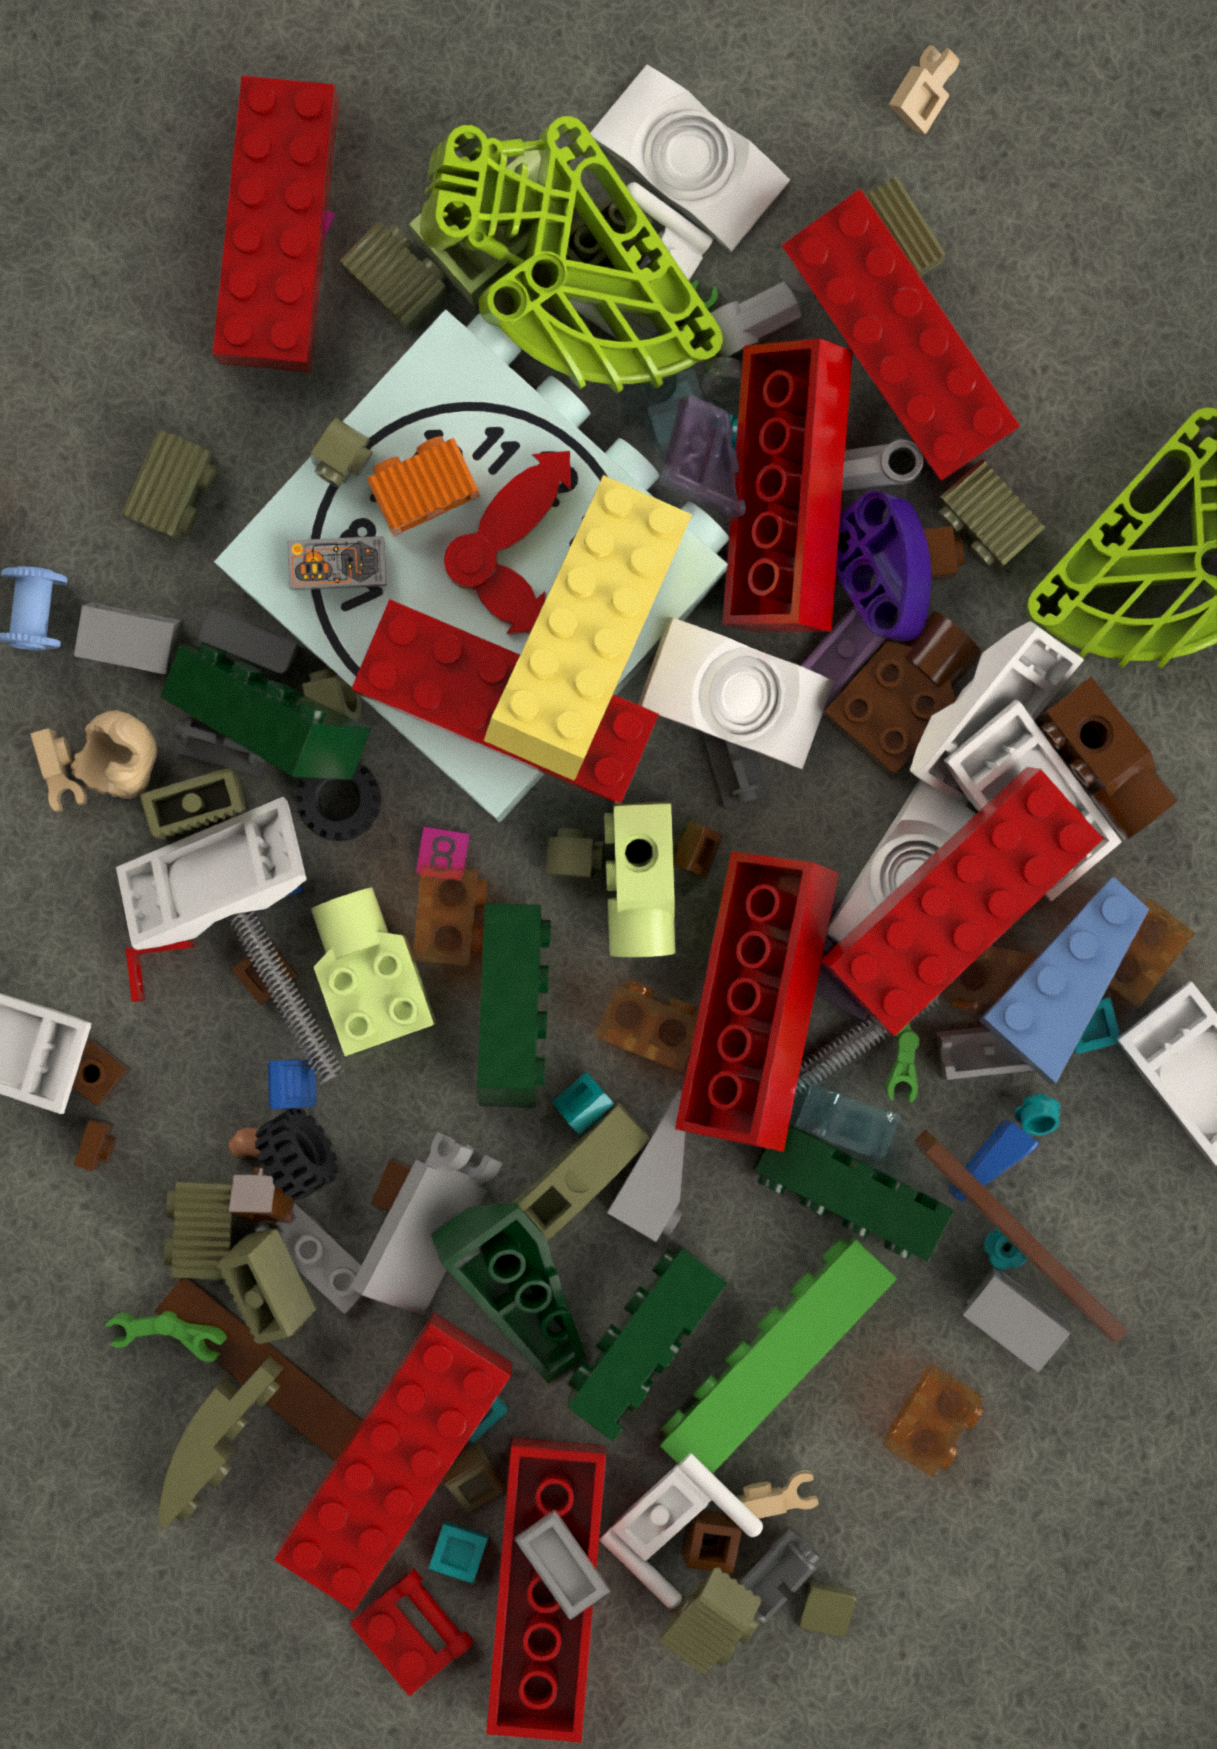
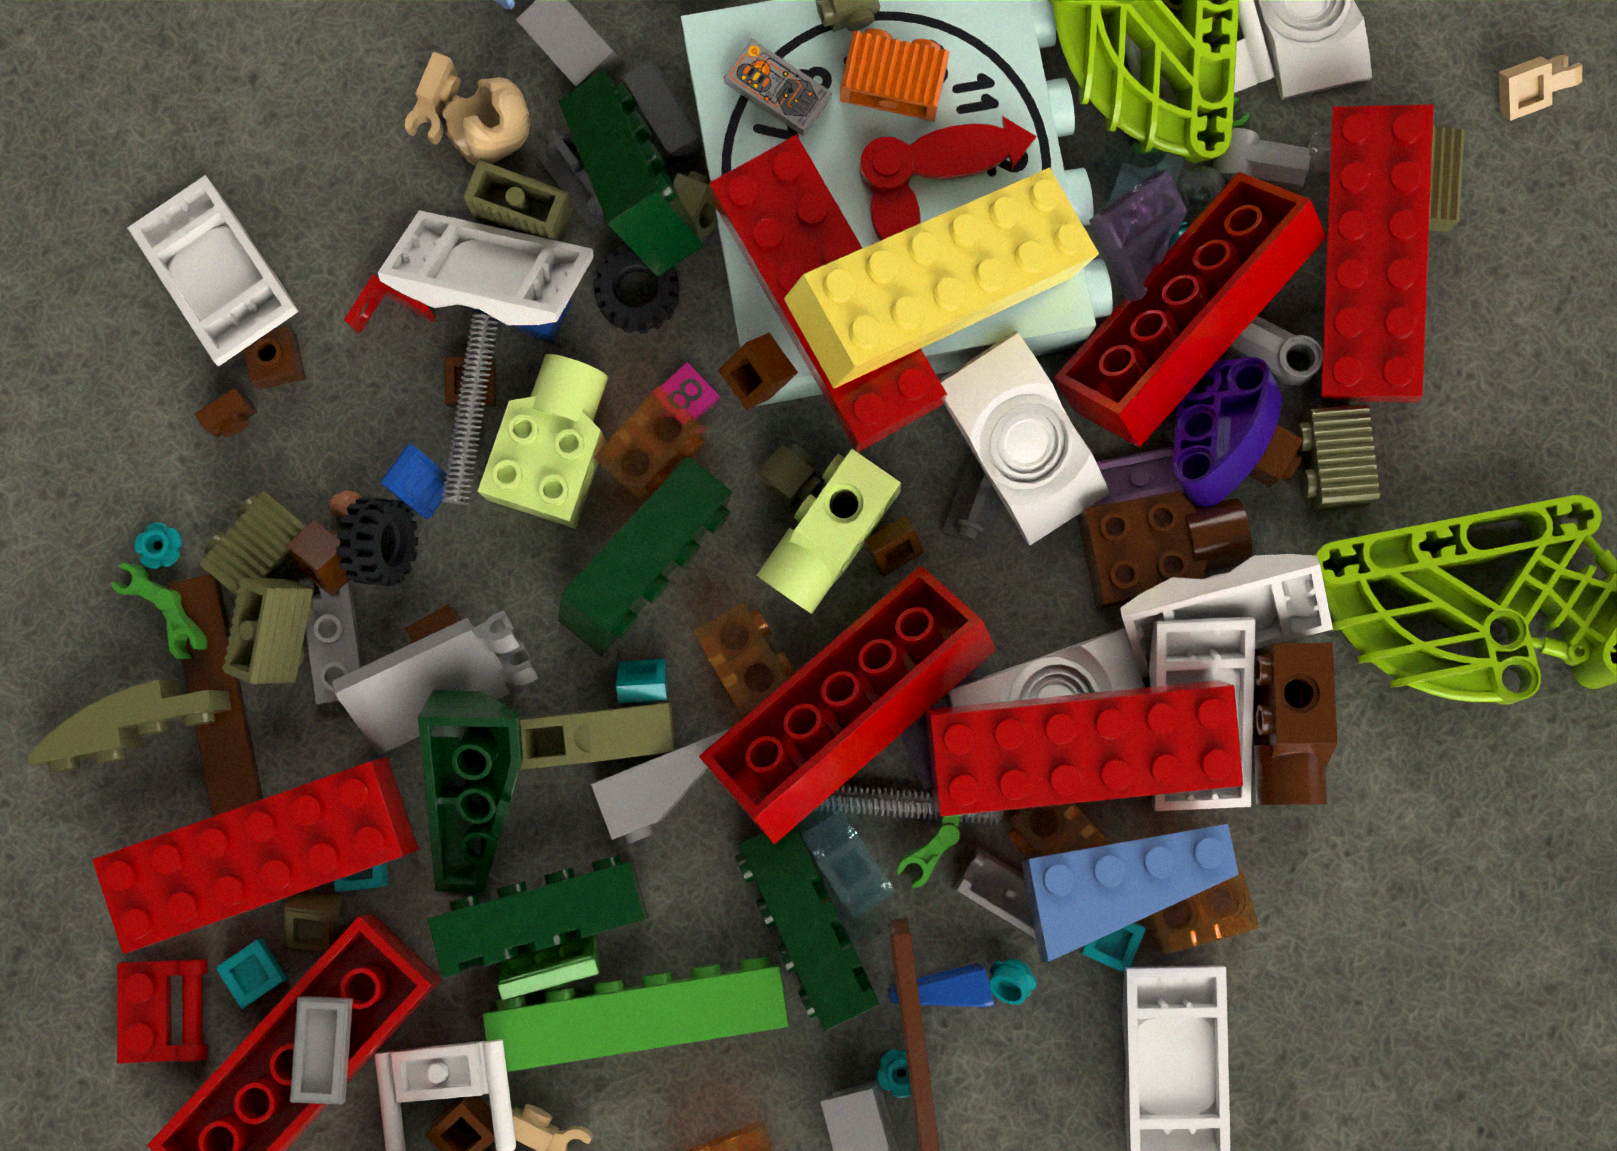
camera: 35 degrees right, 5 degrees down
none -> teal plate [134,522,182,569]
none -> bright green plate [497,935,599,1000]
none -> reddish brown plate [718,333,798,411]

